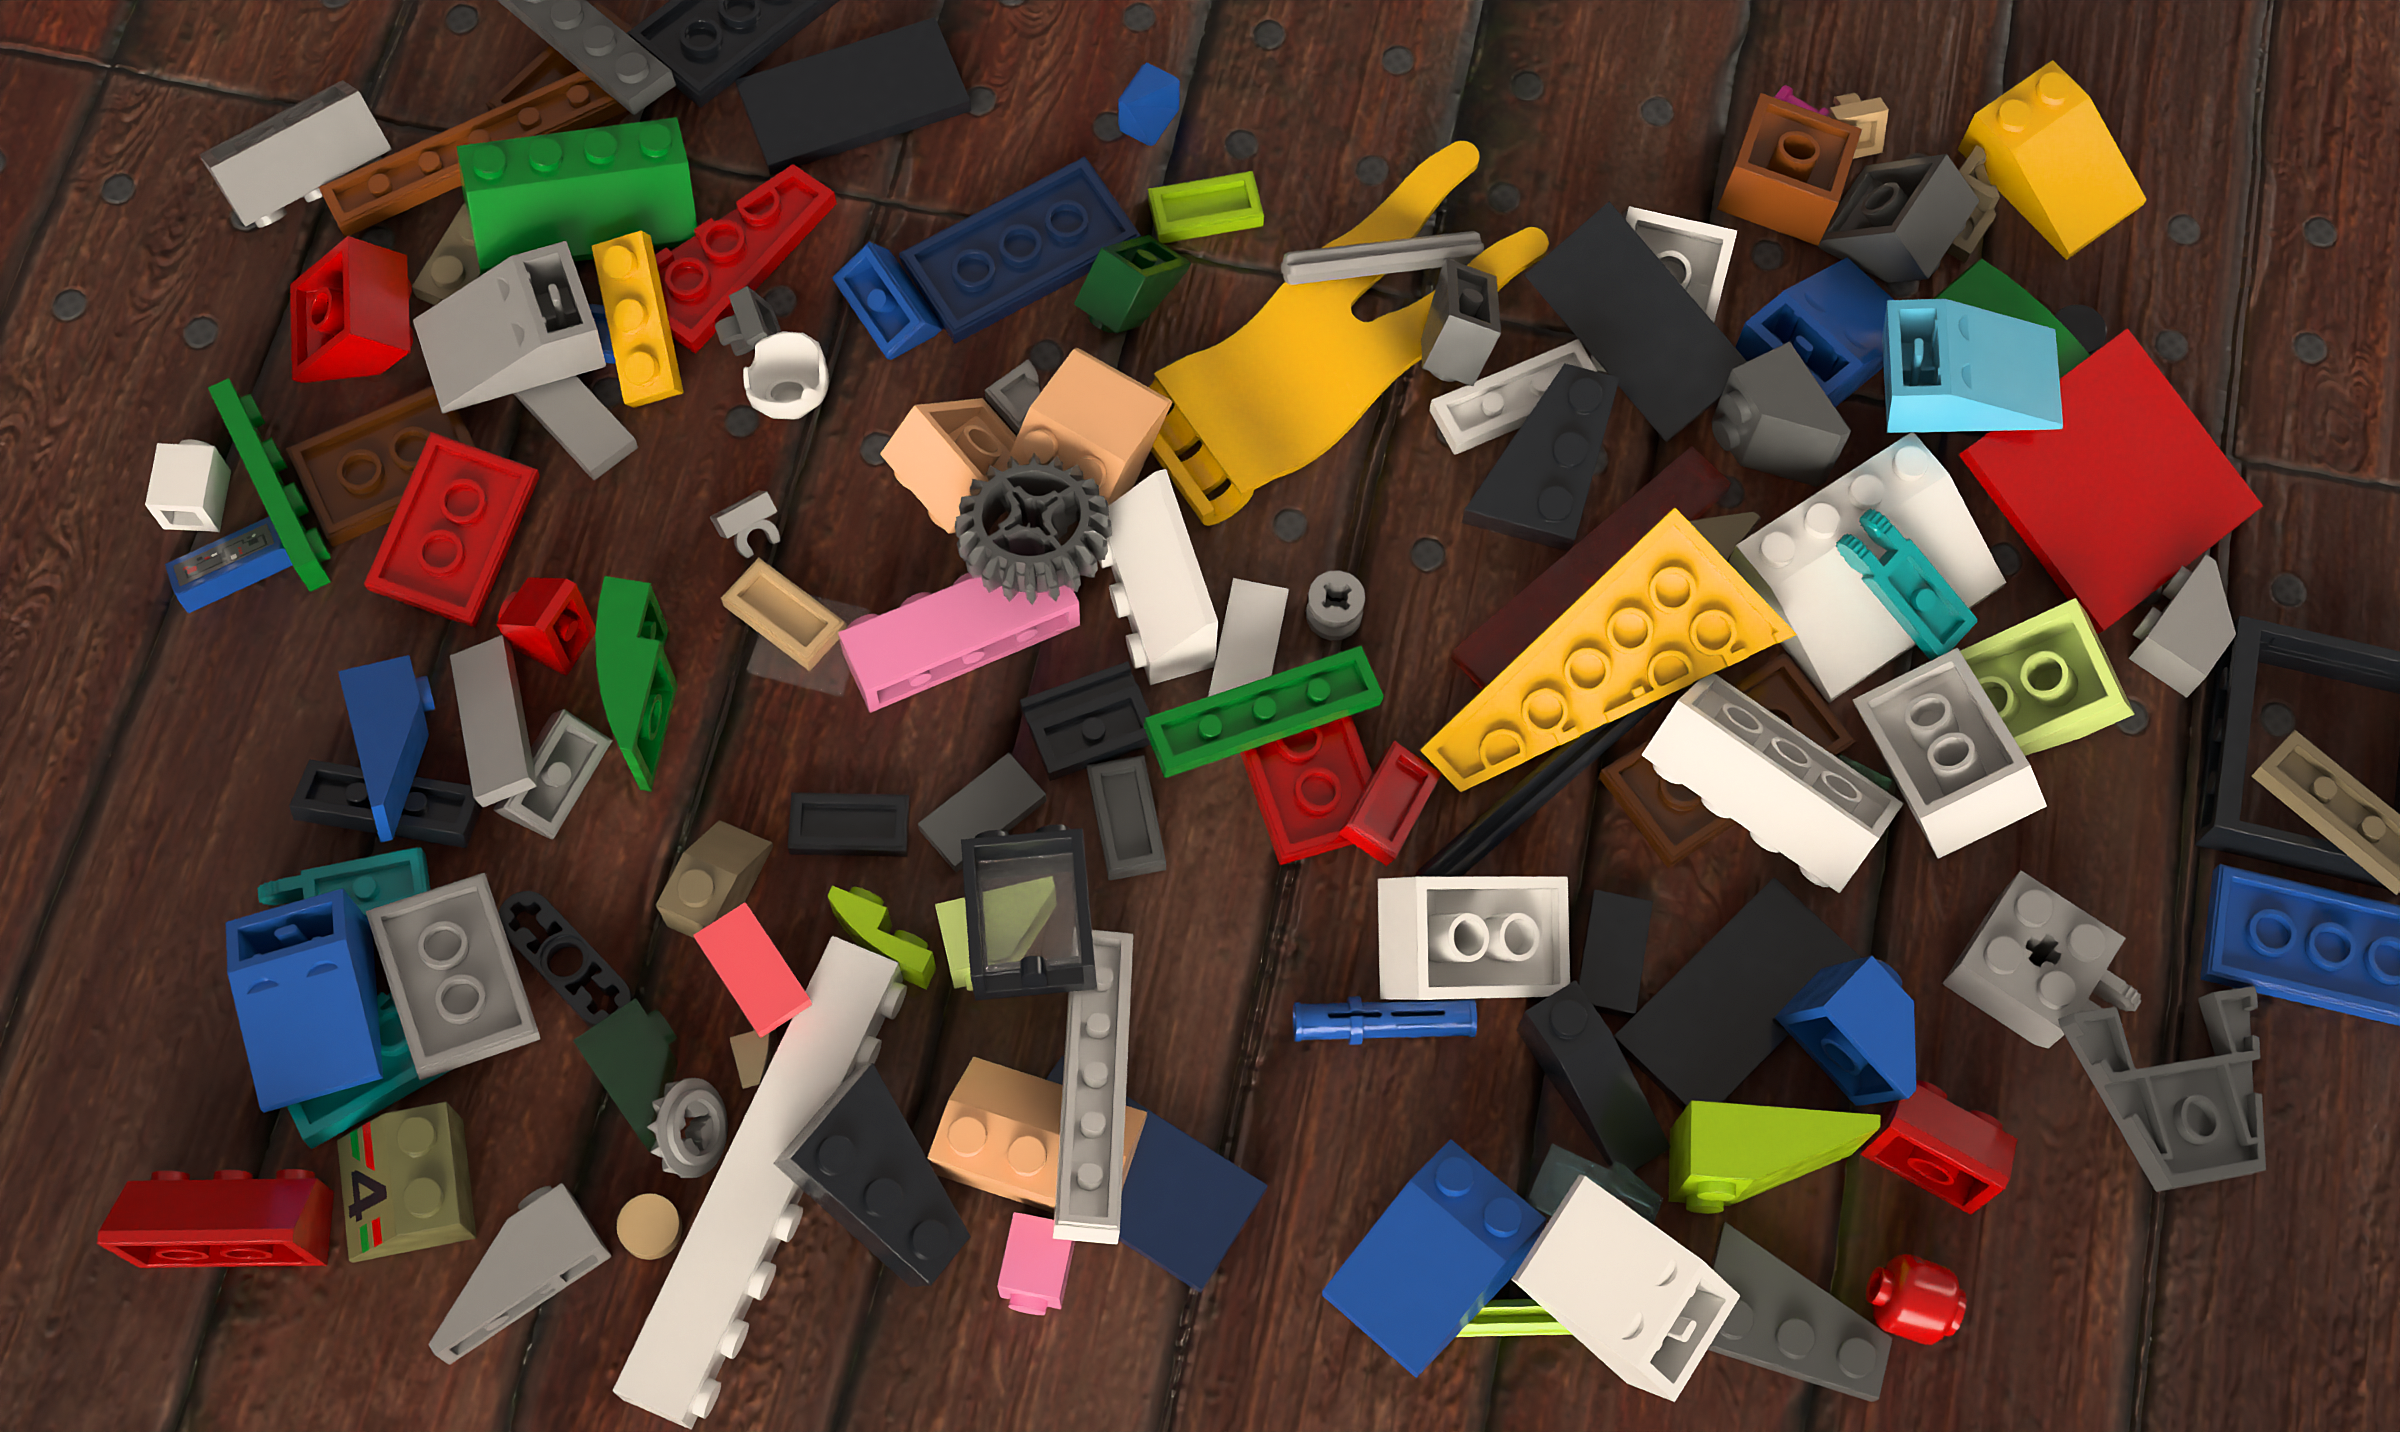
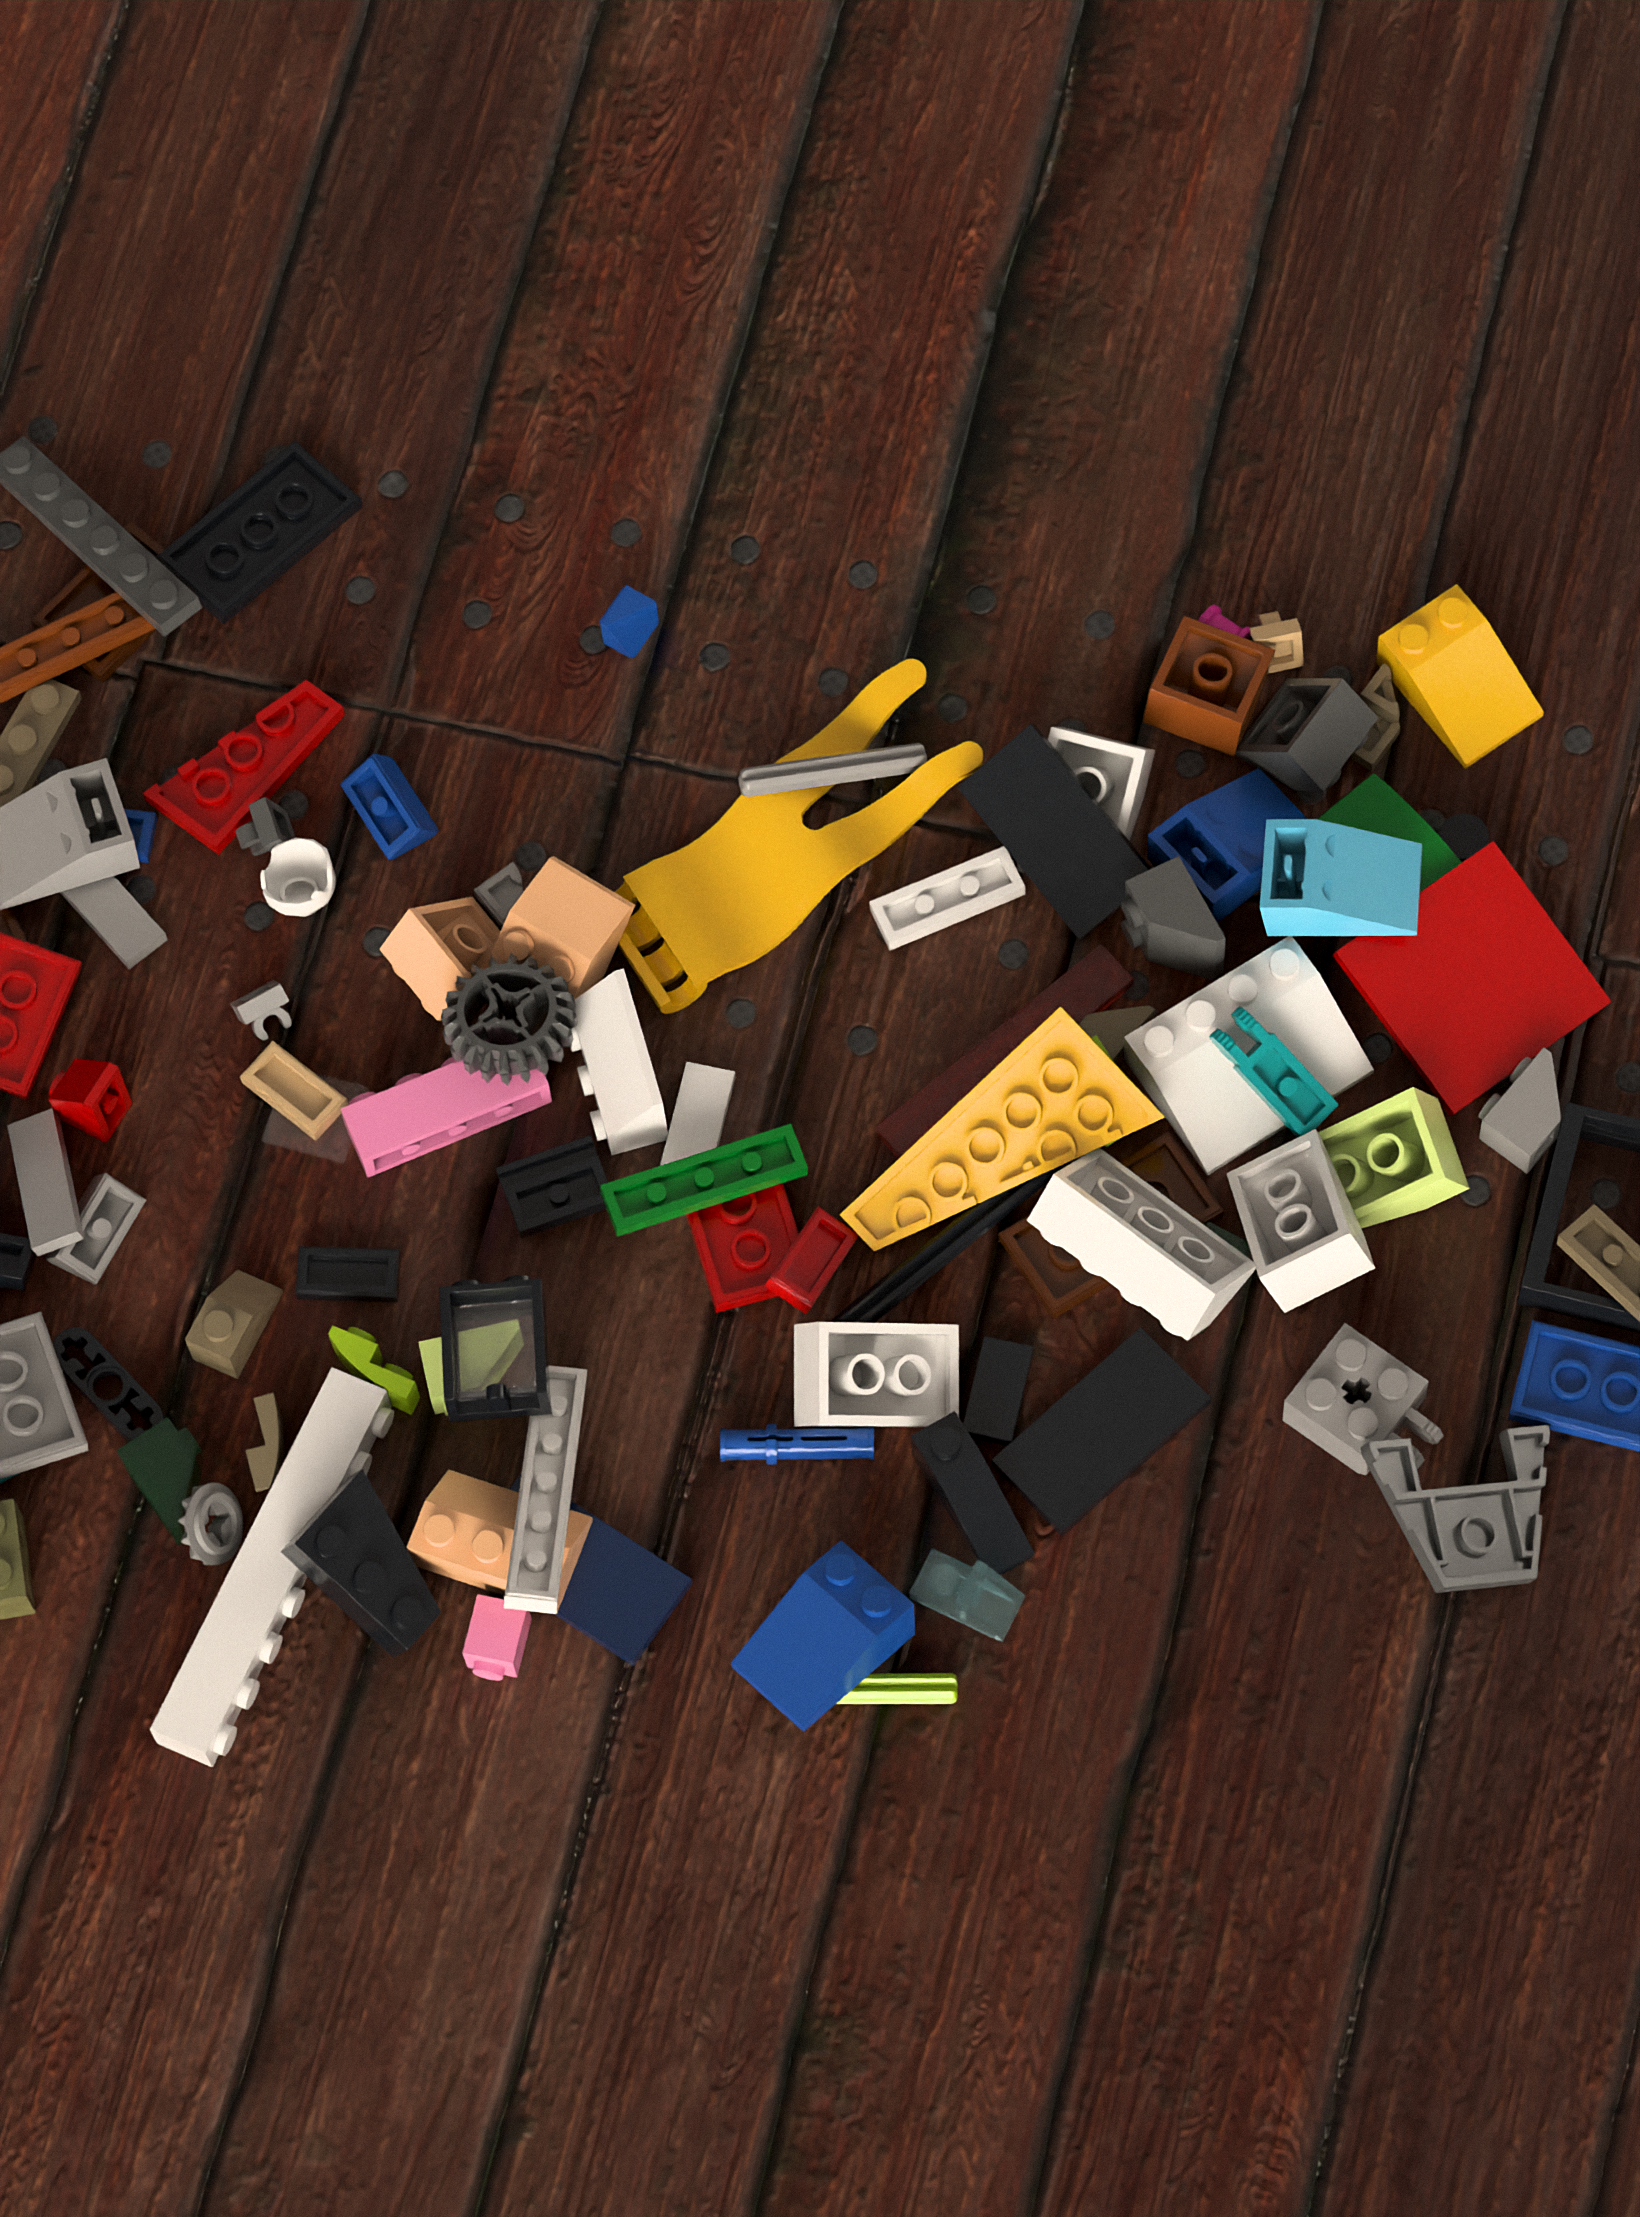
camera: 10 degrees right, 0 degrees up
light grey slope [428,1183,612,1365] -> none
green slope [457,117,697,275] -> none
yellow plate [592,230,684,408] -> none
green slope [595,576,678,792] -> none
tan tile [617,1194,682,1260] -> none
coral tile [693,902,812,1038] -> none
black tile [735,17,971,175] -> none
dark blue tile [899,156,1141,344] -> none
dark grey tile [918,753,1047,872] -> none
dark green slope [1074,234,1191,333] -> none
dark grey tile [1087,755,1166,881] -> none
lime tile [1148,171,1264,244] -> none
light grey wheel [1306,570,1365,641] -> none
dark grey slope [1421,258,1501,386] -> none
black wedge [1462,363,1620,552] -> none
white slope [1511,1174,1740,1402] -> none
lime slope [1669,1100,1880,1214] -> none
dark grey wing [1707,1222,1893,1402] -> none
blue slope [1775,956,1916,1106] -> none
red slope [1860,1080,2018,1215] -> none
red head [1866,1254,1967,1345] -> none

